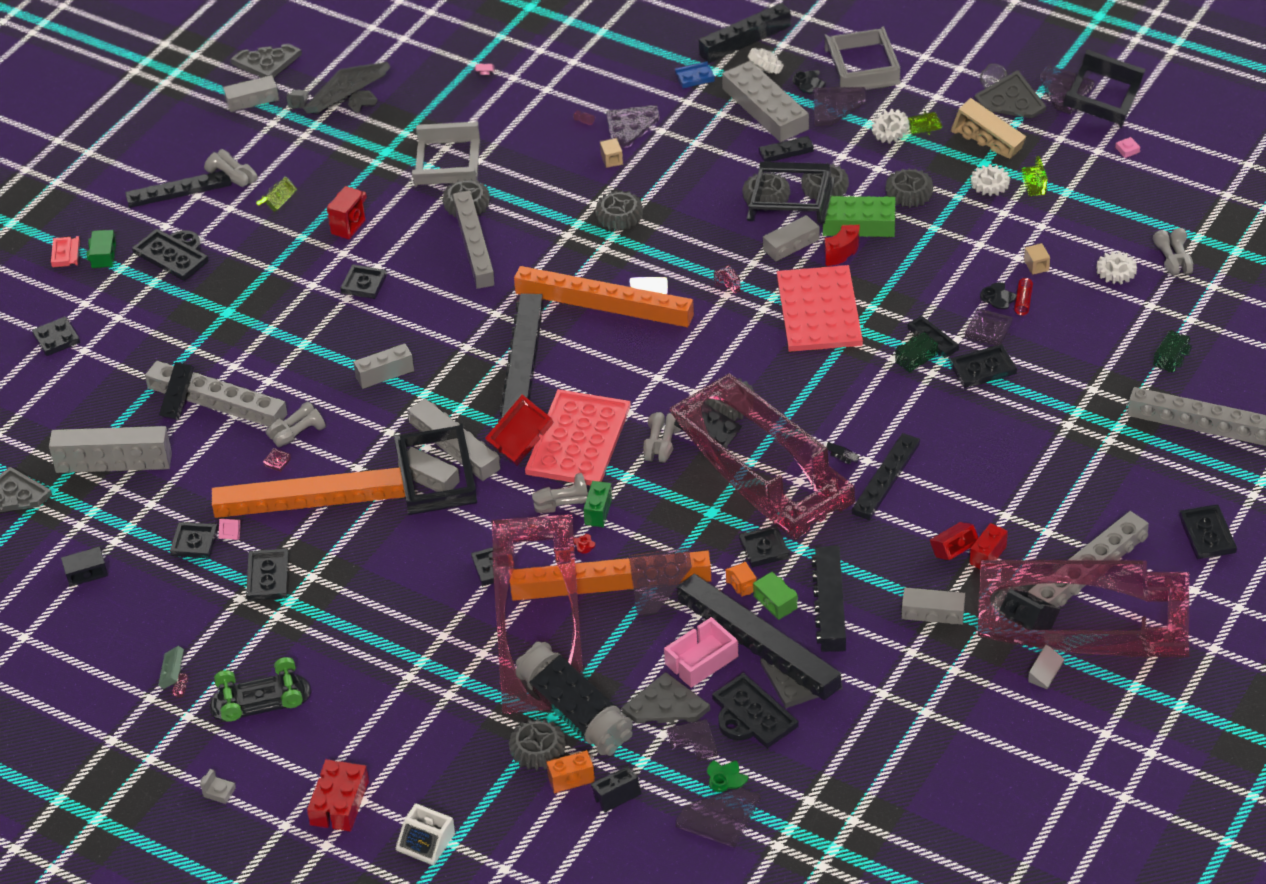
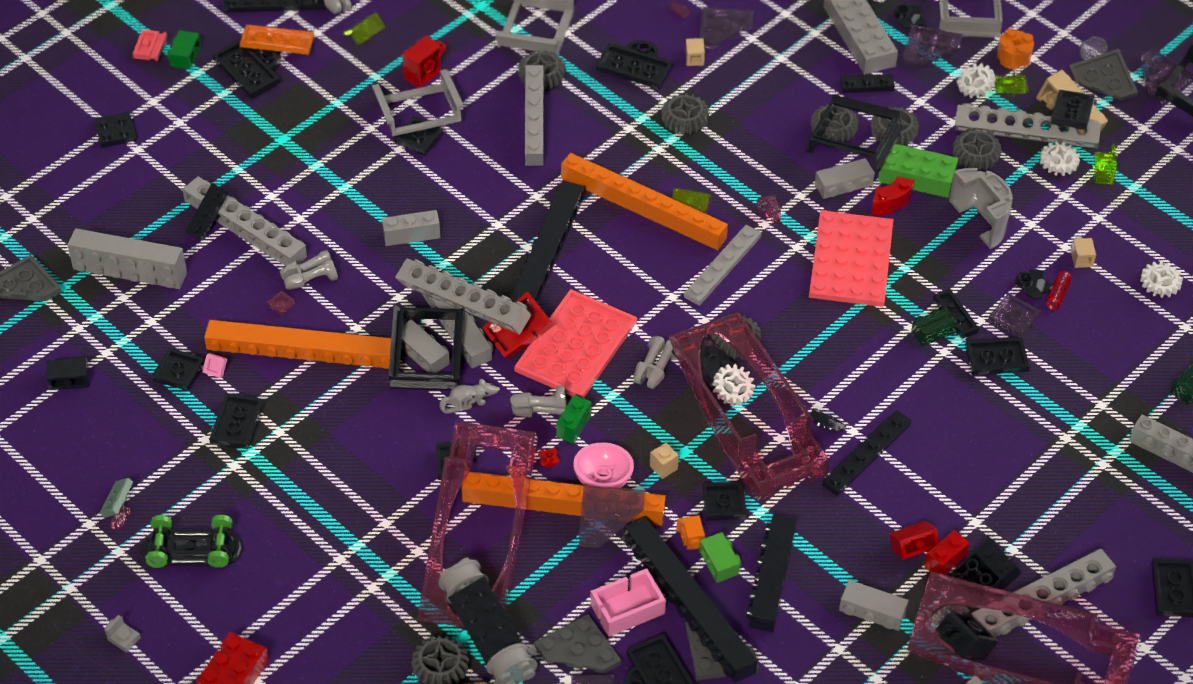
camera: 10 degrees right, 5 degrees up
none -> orange tile [240,25,314,55]
none -> light grey piece [372,69,464,136]
none -> light grey brick [395,258,531,335]
none -> light grey animal [440,379,500,413]
none -> bright pink hat [573,443,634,490]
none -> black plate [595,40,673,90]
none -> tan brick [650,443,679,479]
none -> light grey plate [684,225,761,306]
none -> white gear [712,364,755,406]
none -> black slope [944,538,1022,609]
none -> light grey cylinder [949,168,1012,249]
none -> light grey brick [955,103,1102,149]
none -> orange brick [996,28,1034,69]
none -> black plate [1051,89,1095,129]

